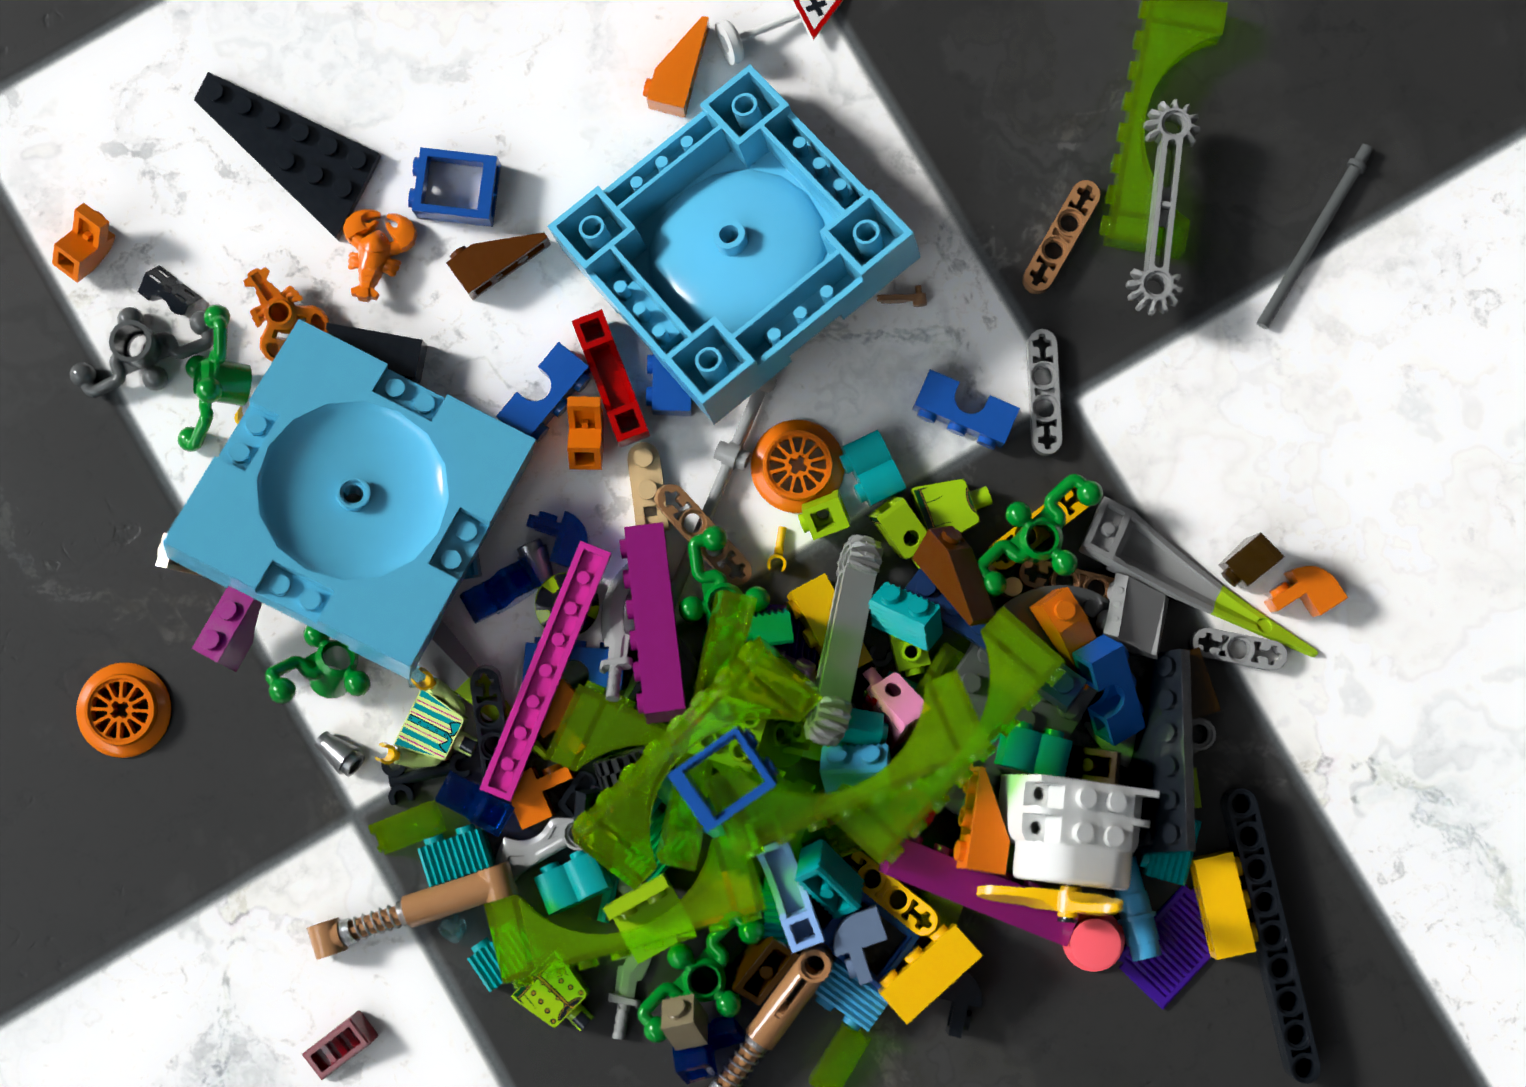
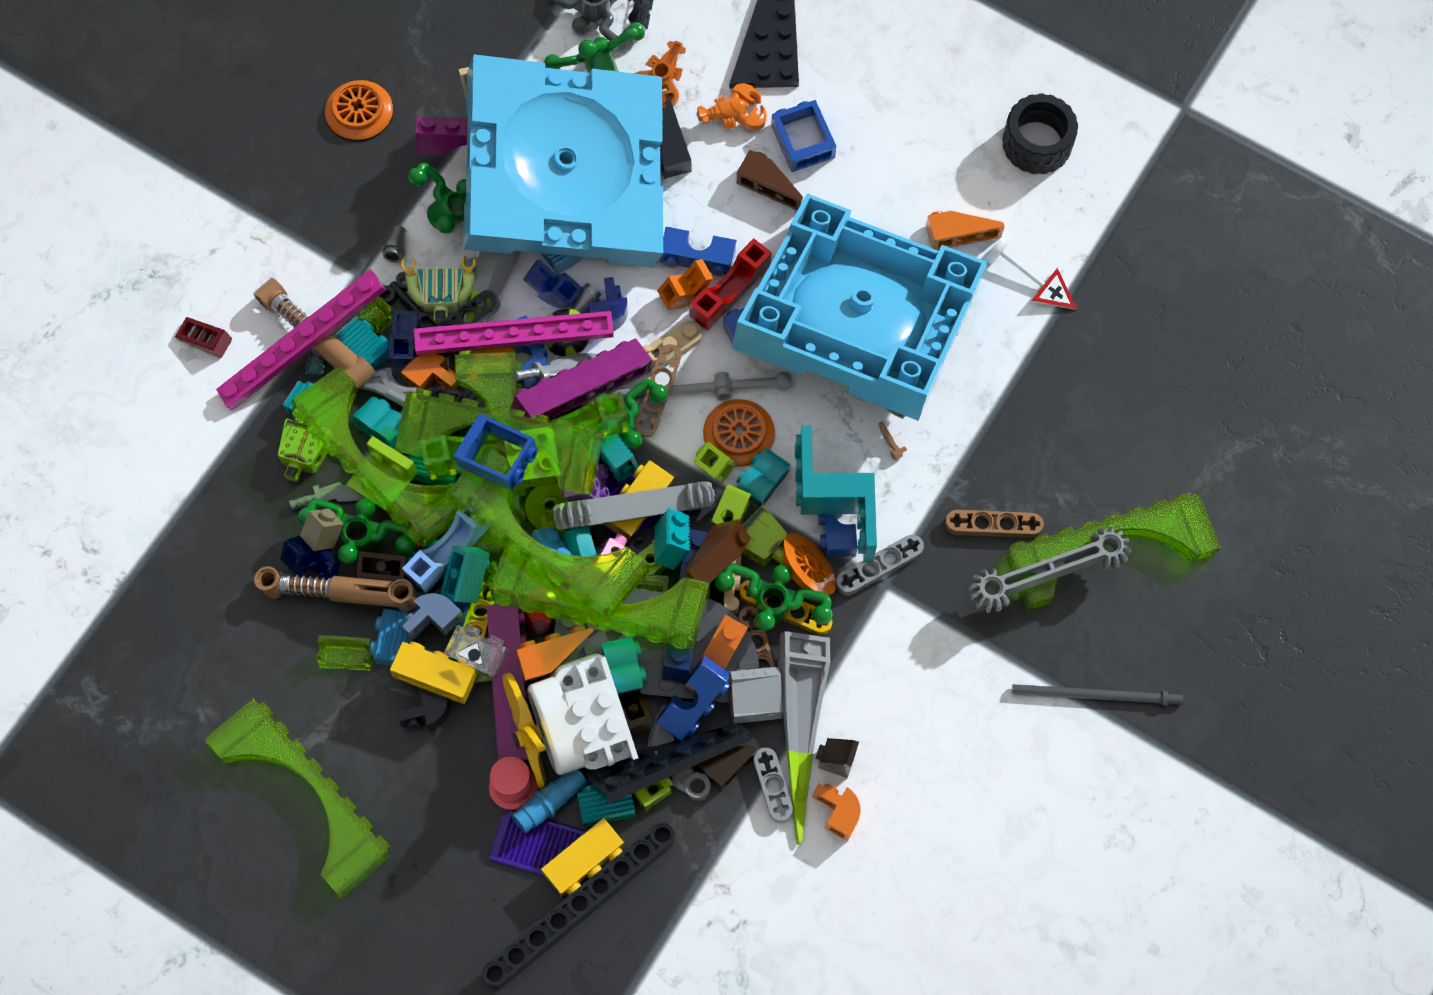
camera: 60 degrees right, 15 degrees down
yellow hand [767,526,787,572] -> none
none -> dark pink plate [216,269,386,410]
none -> clear brick [444,624,509,677]
none -> orange piece [783,533,836,595]
none -> teal bracket [794,425,877,562]

